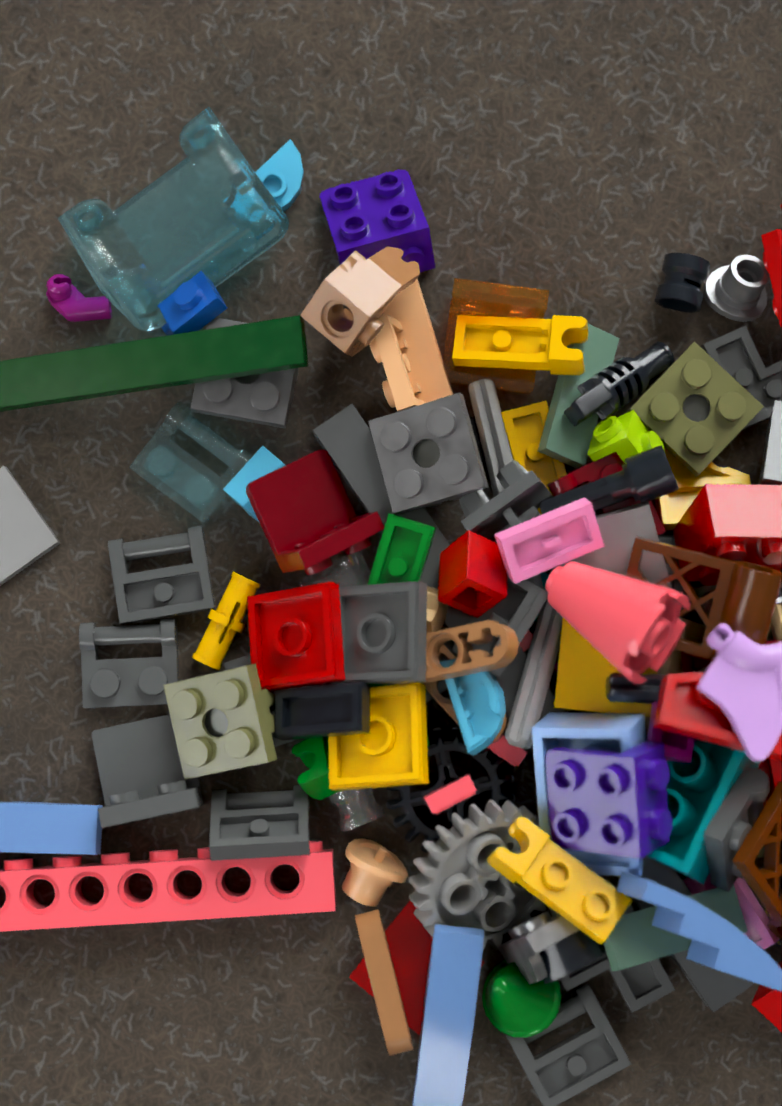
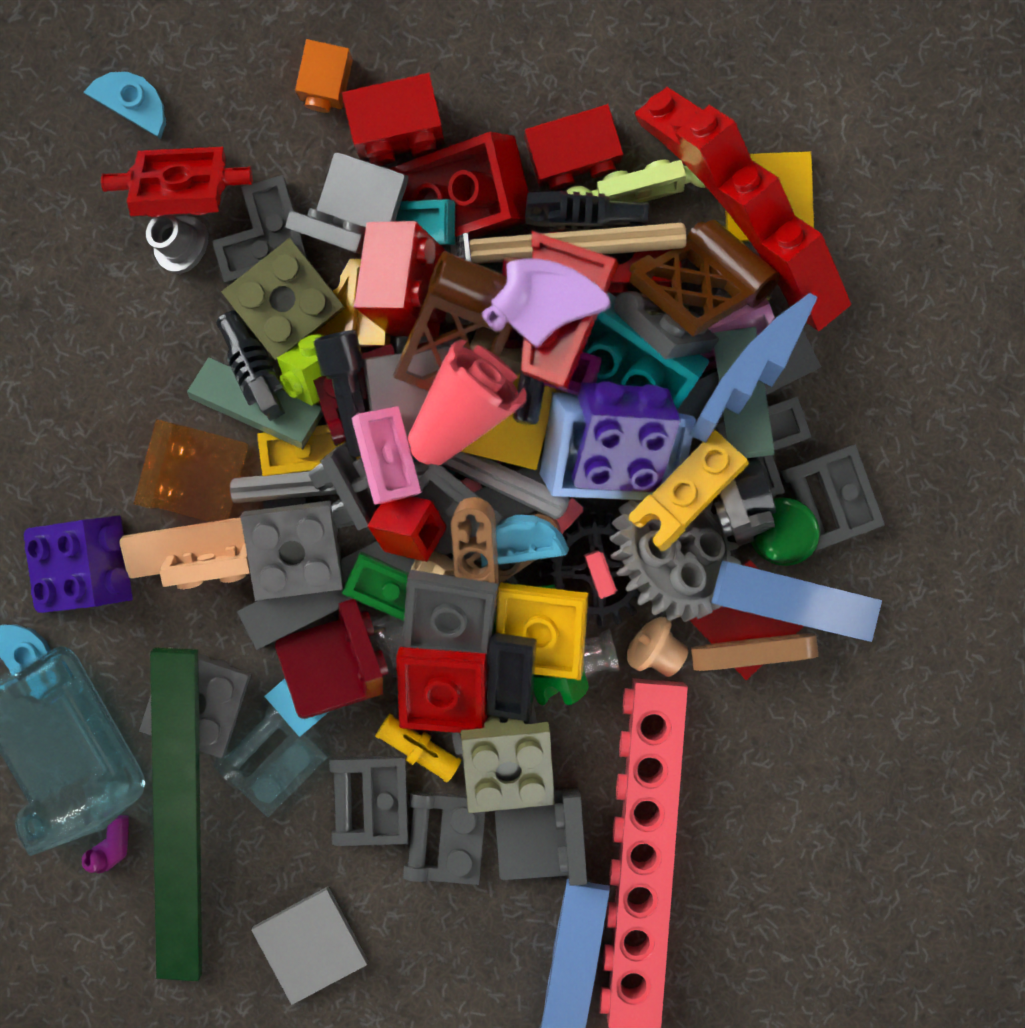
camera: 75 degrees left, 5 degrees up
blue bracket [158,270,227,335] -> none
dark grey plate [209,785,310,861] -> none
medium nougat piece [300,246,420,357] -> none
yellow plate [452,315,588,376] -> none
black wheel [655,253,711,313] -> none

